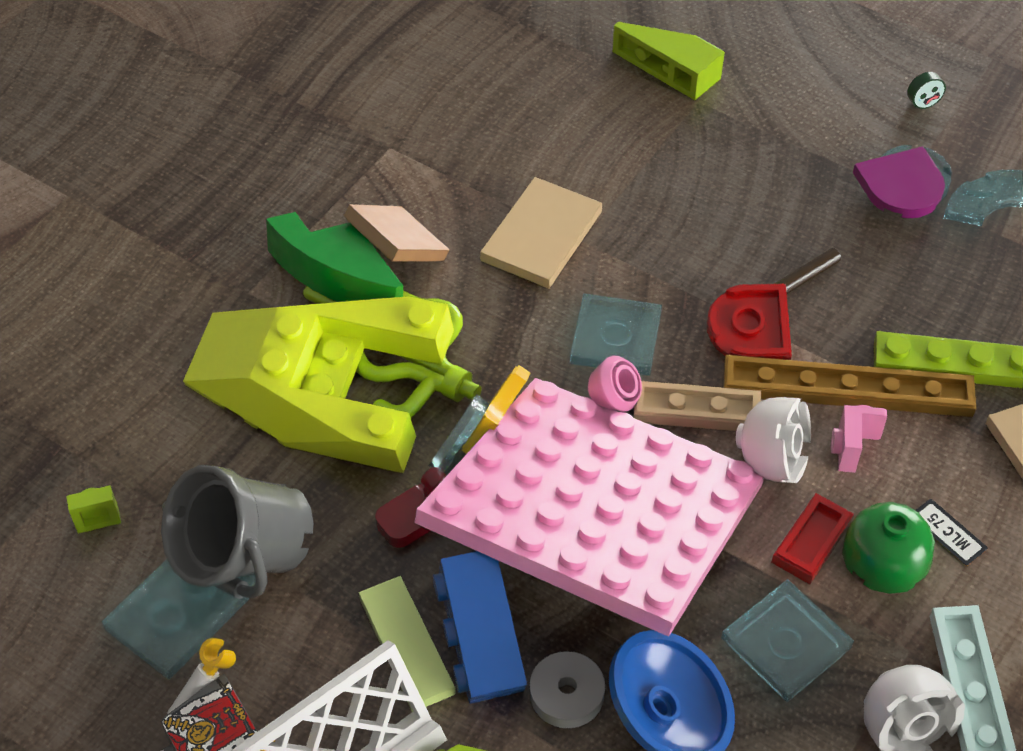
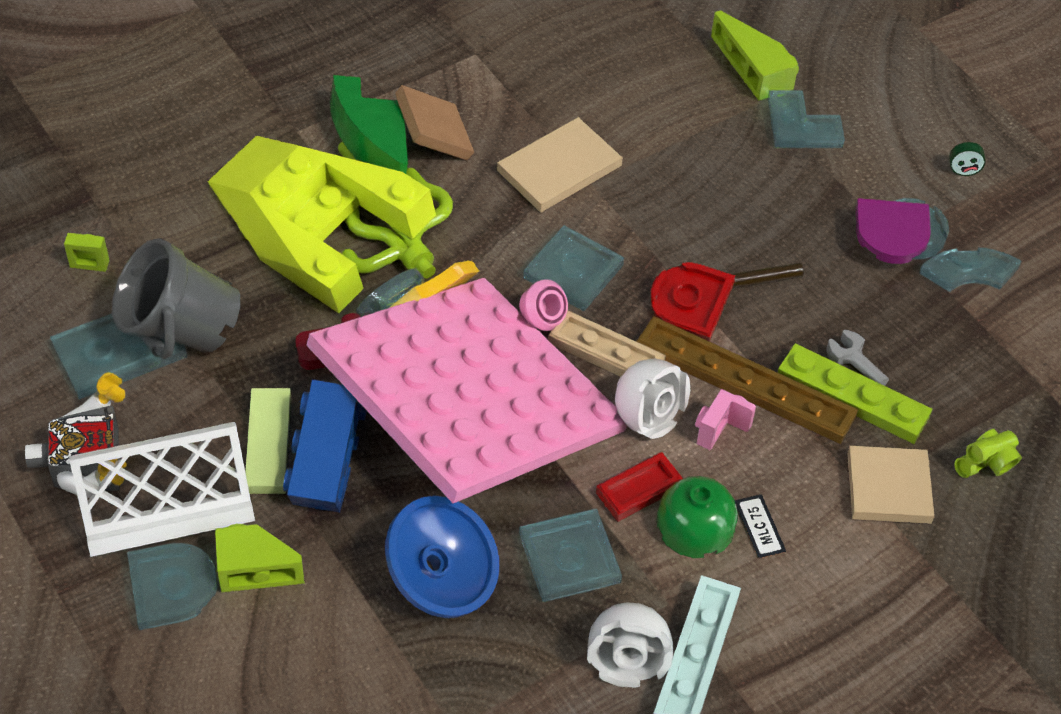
camera: 20 degrees right, 0 degrees up
light grey piece [530,652,605,728] -> none
none -> clear light blue tile [768,90,845,148]
none -> light grey bar [826,330,889,386]

